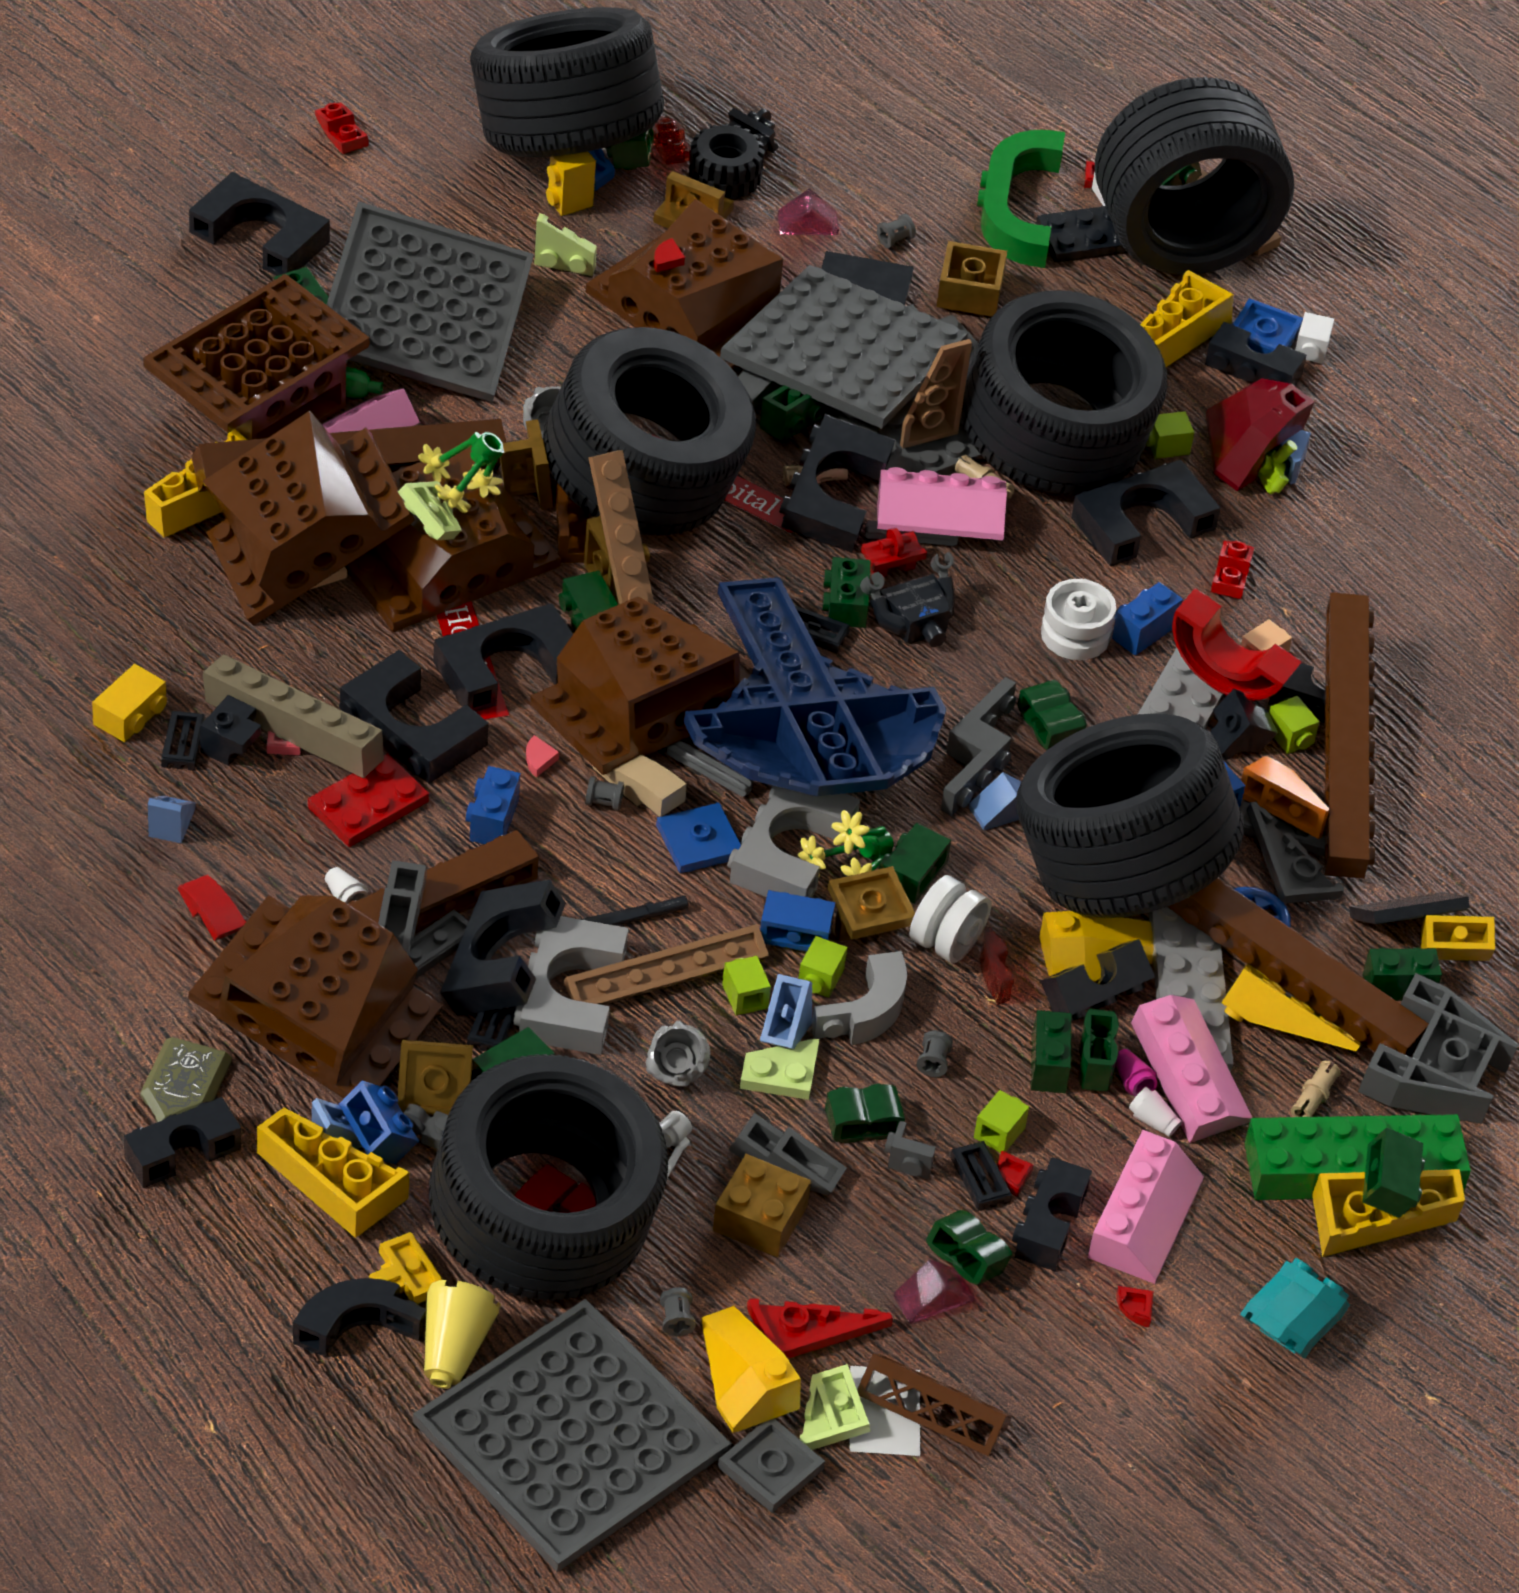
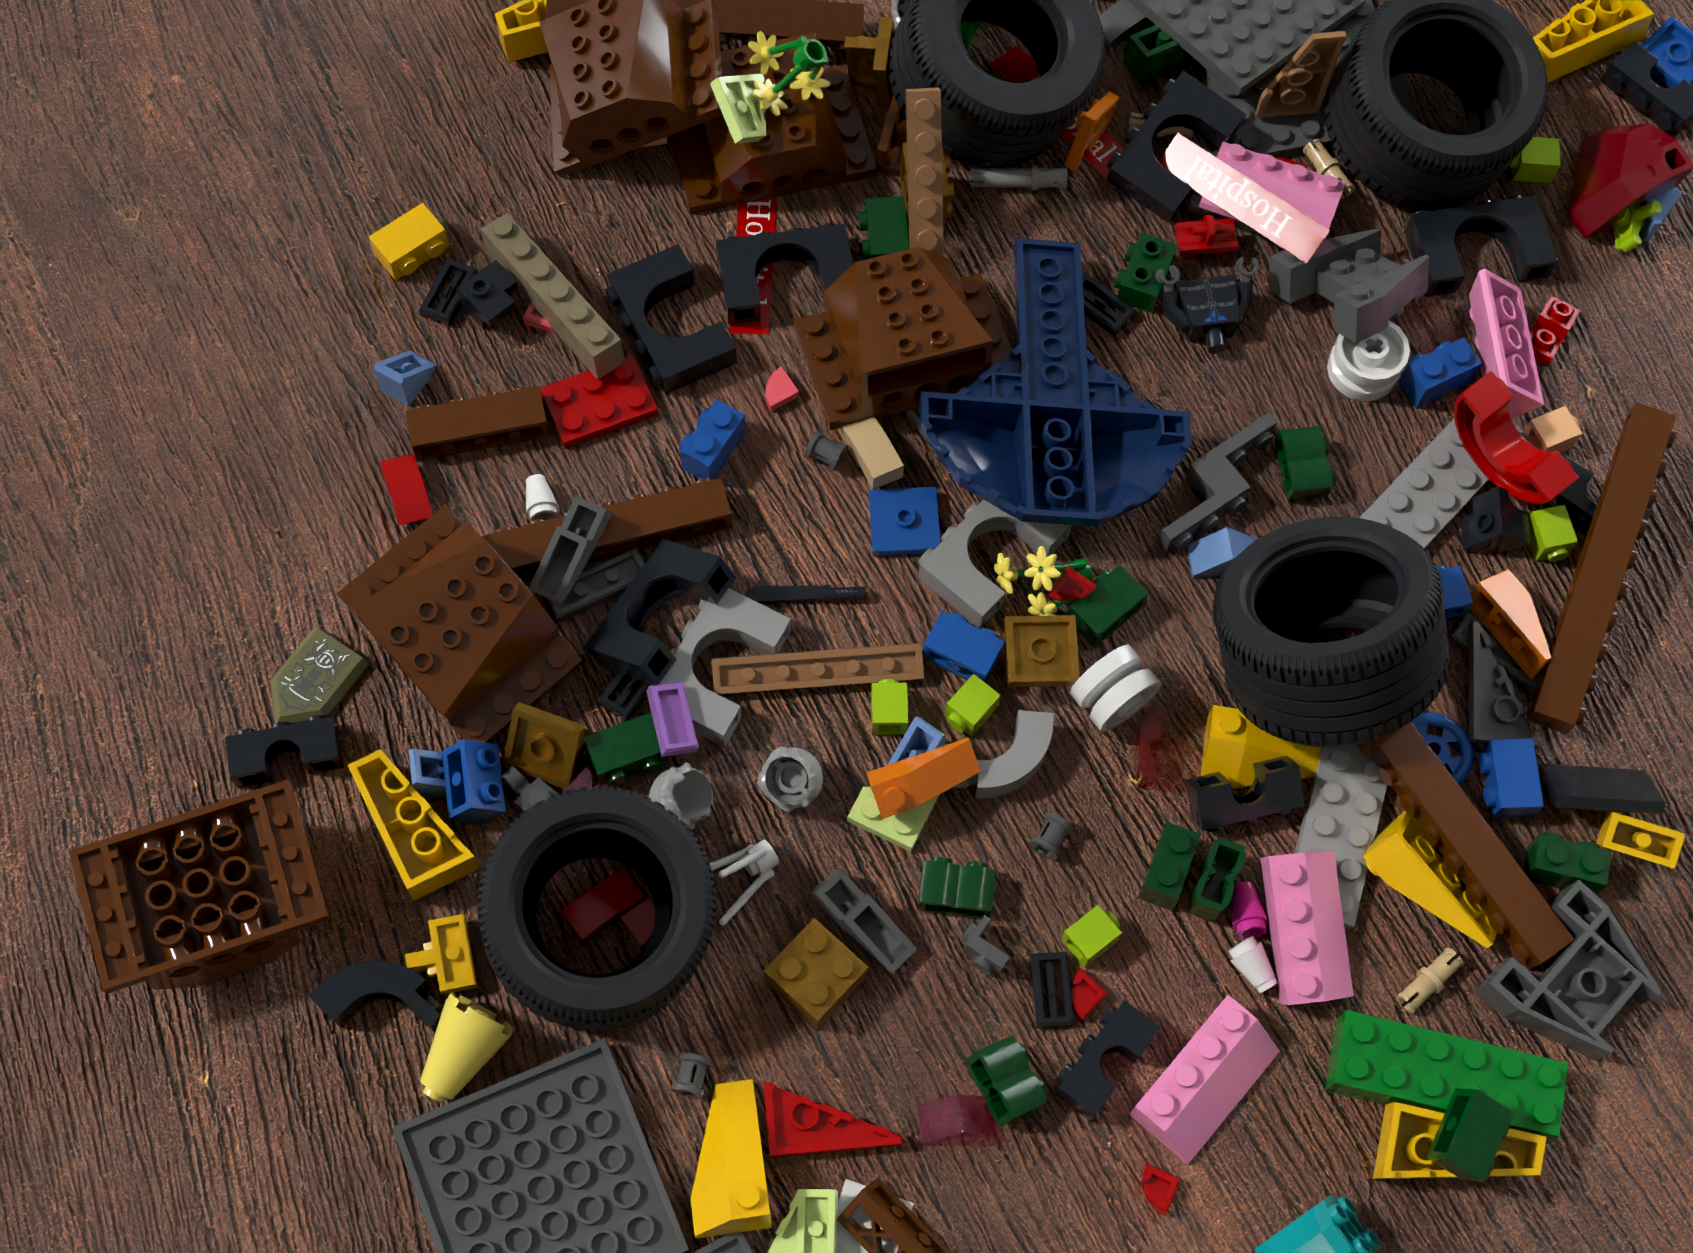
camera: 20 degrees right, 20 degrees up
none -> reddish brown wedge [69,779,330,994]
none -> reddish brown brick [406,386,550,461]
none -> medium lavender tile [646,682,699,757]
none -> orange slope [867,737,981,819]
none -> light grey pin [970,165,1067,191]
none -> red tile [1047,565,1096,601]
none -> orange wing [1064,91,1120,172]
none -> sticker [1158,133,1330,264]
none -> dark grey wedge [1269,228,1429,343]
none -> bright pink slope [1469,268,1544,419]
none -> blue brick [1478,738,1544,819]

